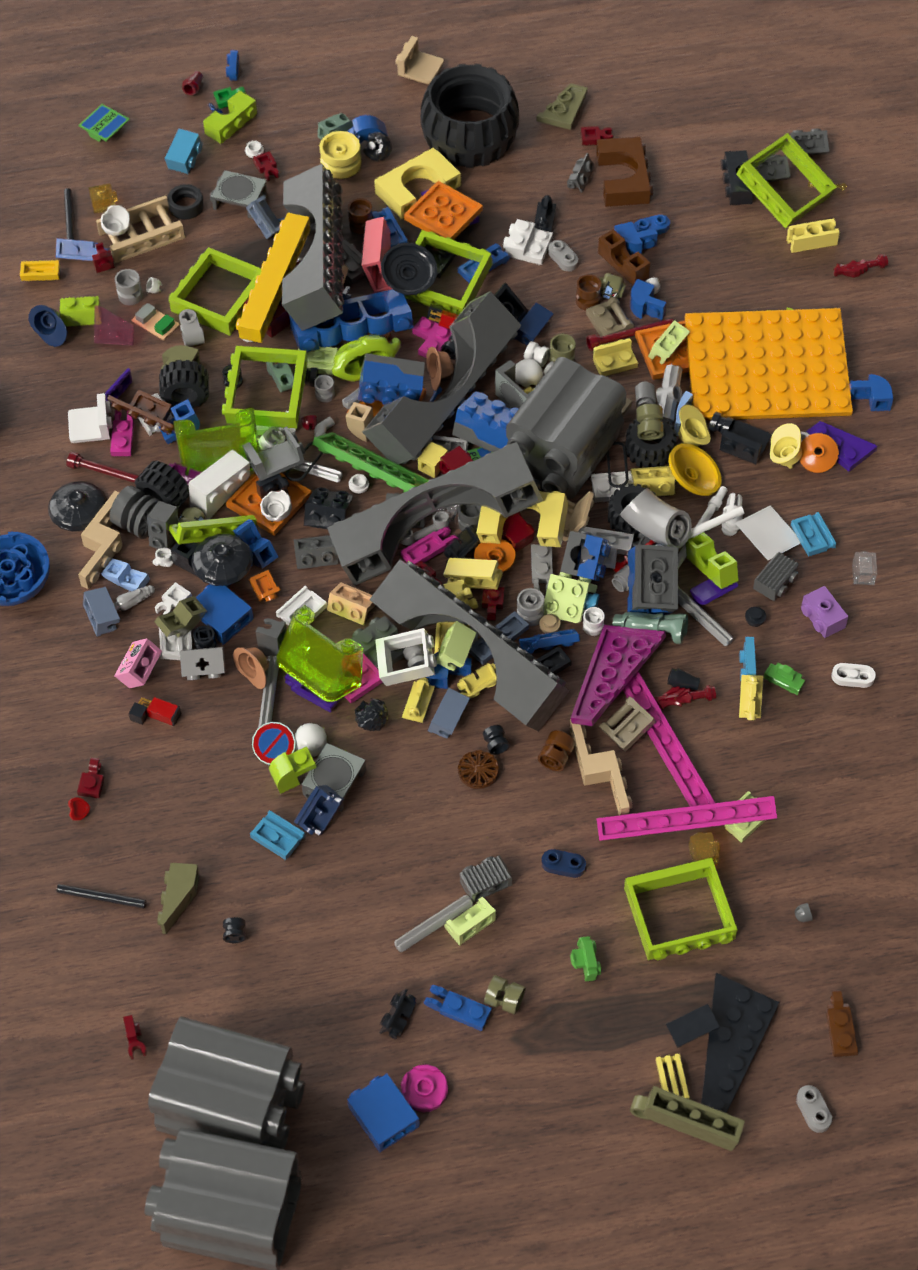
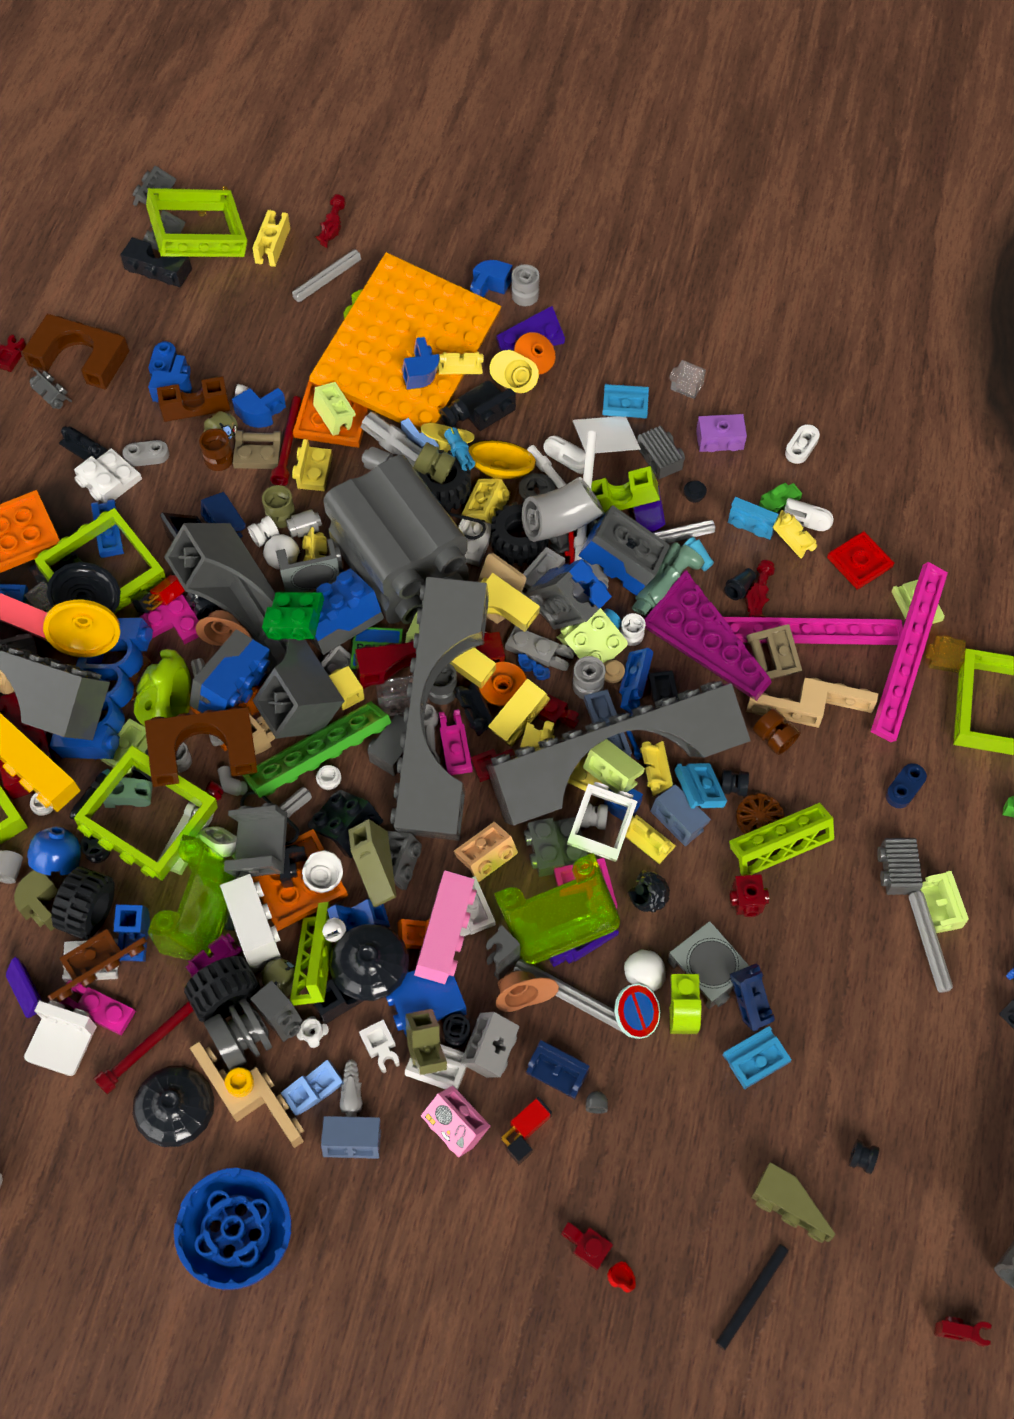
camera: 65 degrees left, 5 degrees up
none -> blue cylinder [27,826,81,875]
none -> yellow dish [43,599,120,657]
none -> reddish brown arch [145,706,257,787]
none -> yellow tile [225,1067,254,1098]
none -> green plate [262,592,324,640]
none -> light grey axle [292,249,361,302]
none -> white hinge [322,918,346,942]
none -> olive slope [348,819,397,908]
none -> blue brick [402,337,439,390]
none -> bright pink brick [414,870,477,984]
none -> light yellow hinge [438,352,484,374]
none -> dark azure pin [444,427,475,471]
none -> light grey wheel [512,264,540,306]
none -> blue piece [518,653,550,680]
none -> dark grey gear [519,473,555,501]
none -> dark blue hinge [526,1040,590,1099]
none -> dark grey hinge [585,1091,608,1114]
none -> dark azure plate [674,763,727,808]
none -> medium azure cone [682,537,714,572]
none -> lime fence [729,803,834,876]
none -> dark red brick [730,874,769,917]
none -> white arm [784,498,833,532]
none -> red plate [827,531,894,590]

